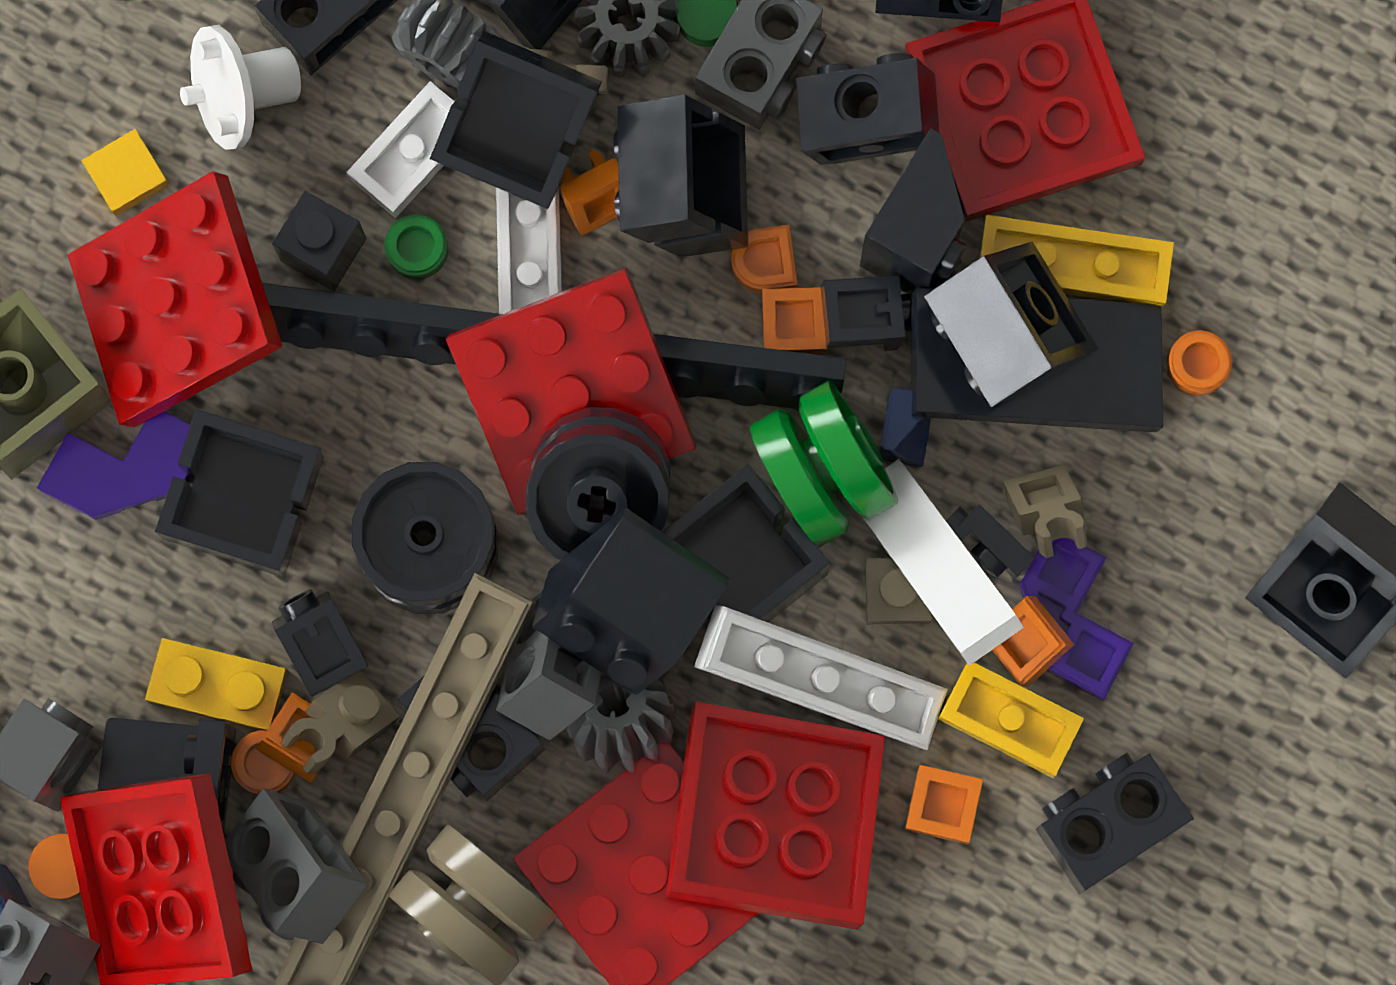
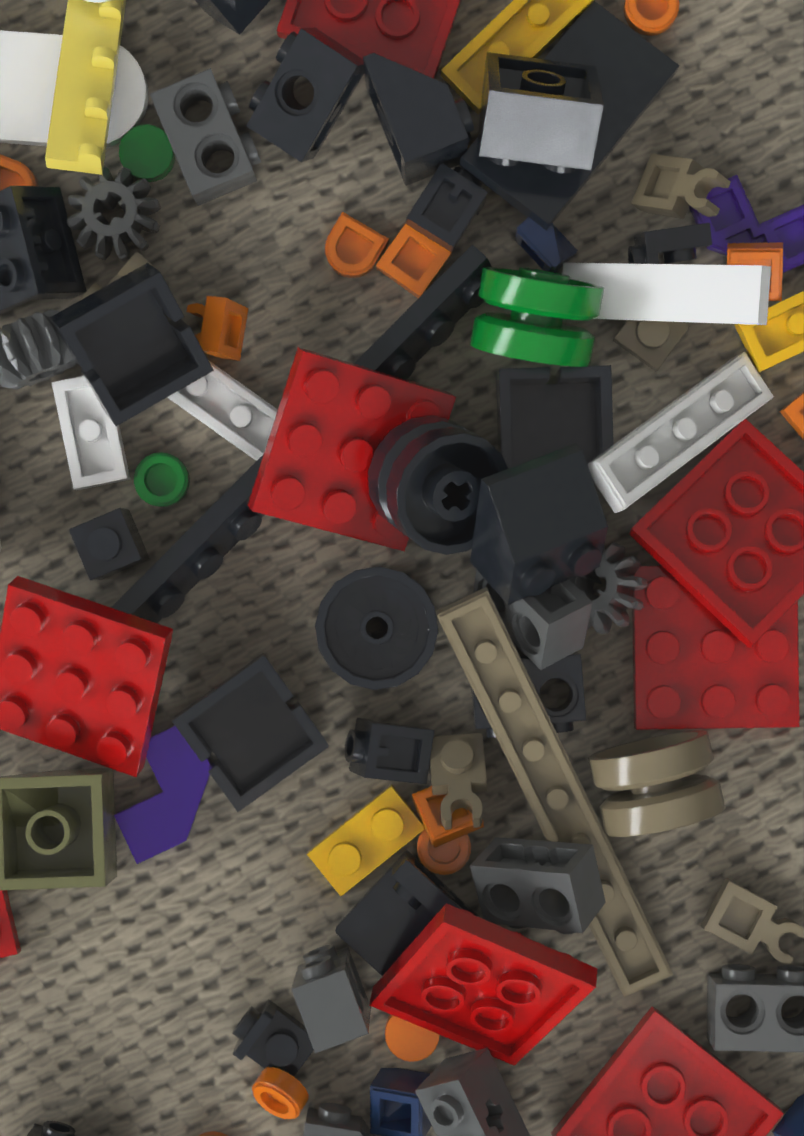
camera: 55 degrees left, 10 degrees up
black piece [613,94,748,256] -> none

